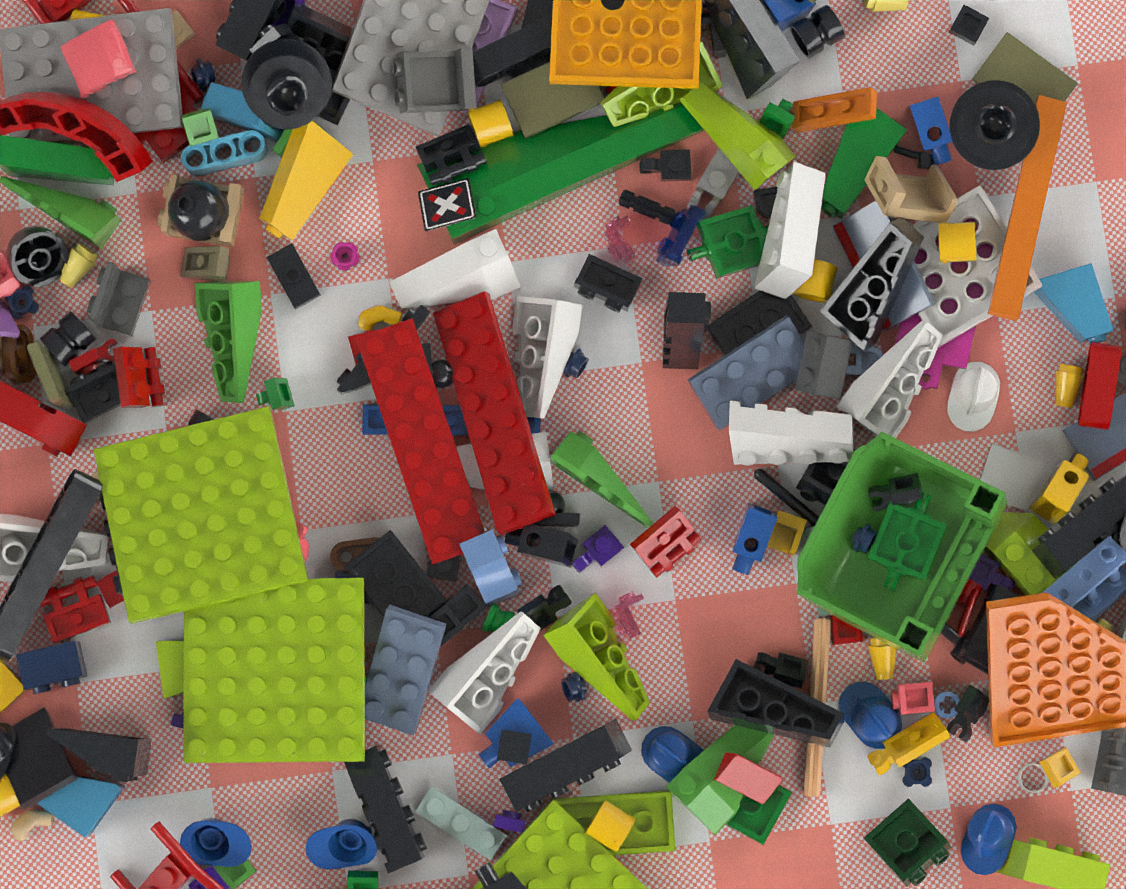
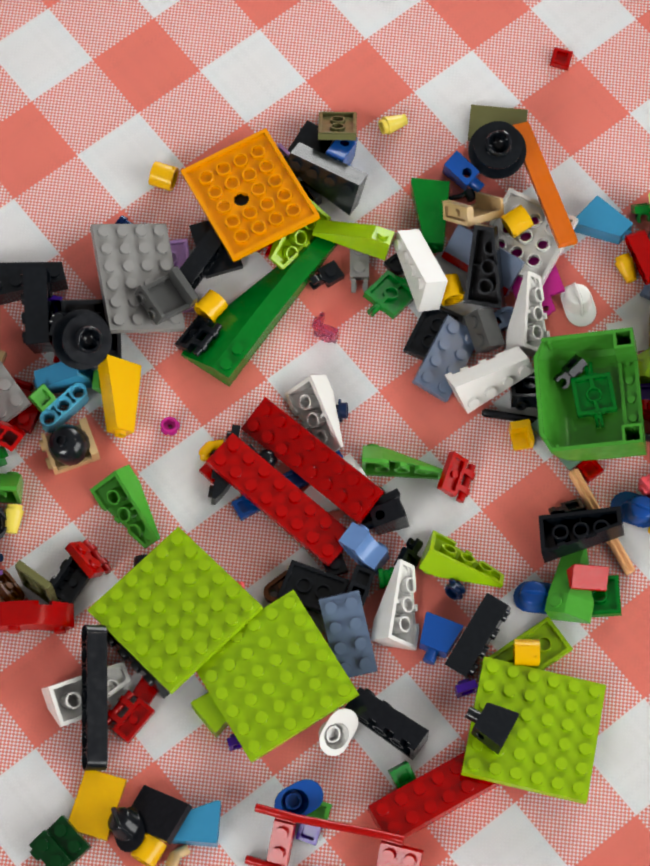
camera: 30 degrees left, 15 degrees down
dark blue brick [16,641,87,694] -> none
black wheel [40,311,97,367] -> none
black slope [46,728,152,782] -> none
red plate [68,339,118,376] -> none
dark grey bracket [87,261,151,337] -> none
dark tan slope [180,246,230,282] -> none
dark blue plate [191,58,215,91] -> none
green tile [256,378,295,410] -> none
black plate [266,243,321,310] -> none
blue piece [306,819,377,870] -> none
white wedge [389,229,521,309] -> none
light aqua plate [415,786,507,861] -> none
black sticker [418,178,476,232] -> none
black tile [497,729,532,765] -> none
olive tile [501,62,604,139] -> none
dark purple plate [572,525,624,573] -> none
black bracket [574,254,643,313] -> none
clear pink bracket [614,591,644,640] -> none
black axle [619,190,675,225] -> none
clear blue plate [656,205,706,267] -> none
black wedge [663,292,711,369] -> none
blue torso [732,503,778,575] -> none
green tile [759,99,795,139] -> none
black wheel [790,5,845,59] -> none
orange plate [792,87,877,133] -> none
dark blue plate [851,523,877,553] -> none
yellow cone [868,636,897,680] -> none
black plate [949,5,989,46] -> none
none -> white piece [318,708,358,756]

